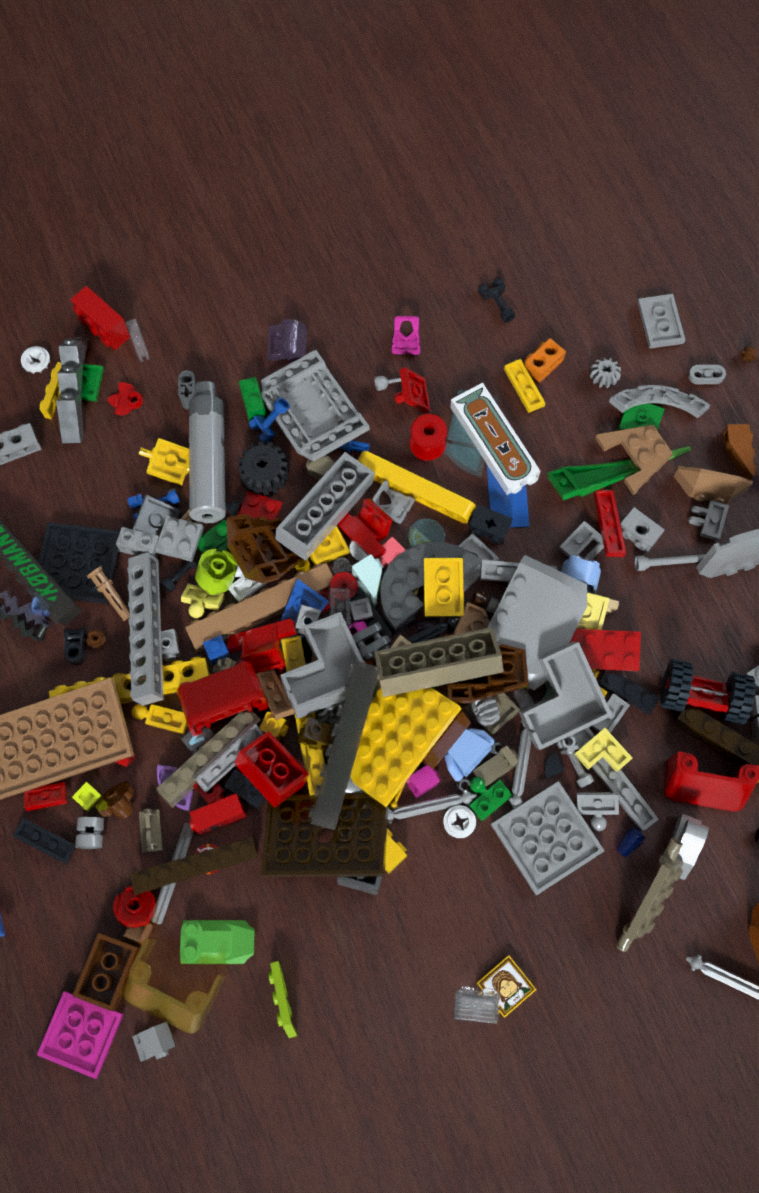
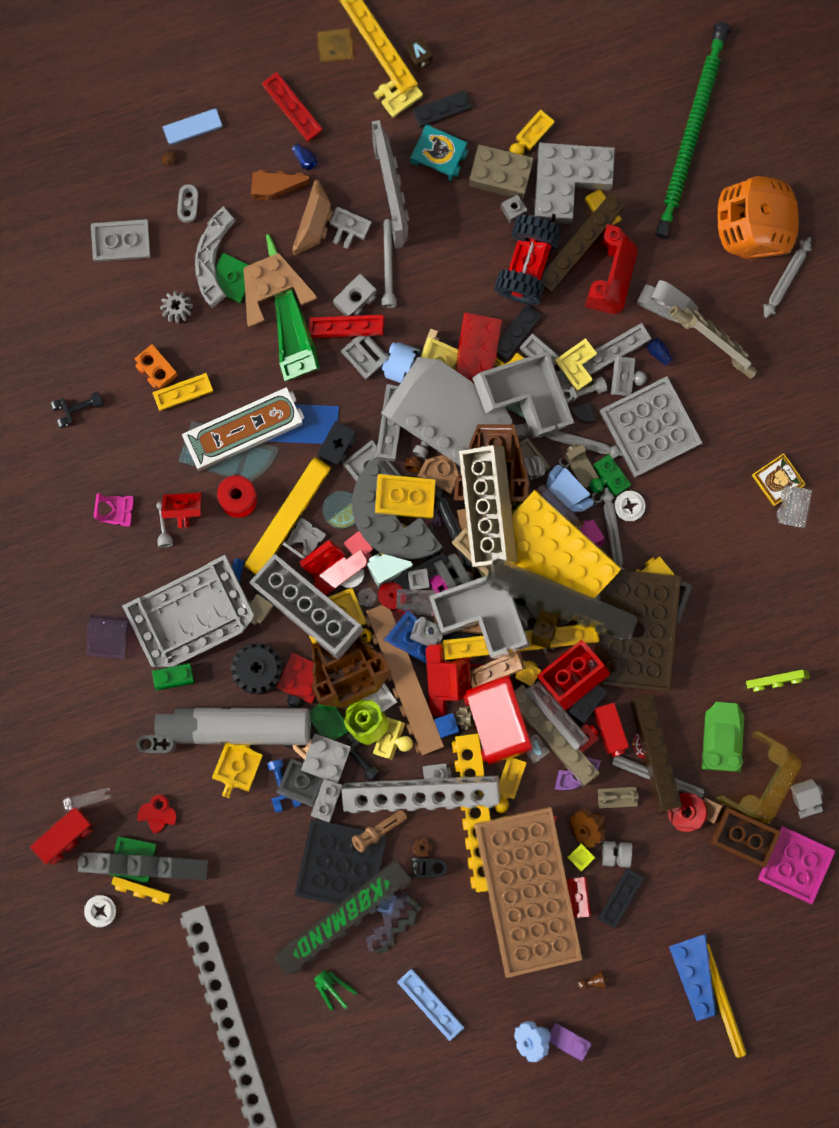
camera: 90 degrees left, 10 degrees up
blue bar [249,397,290,444] -> none

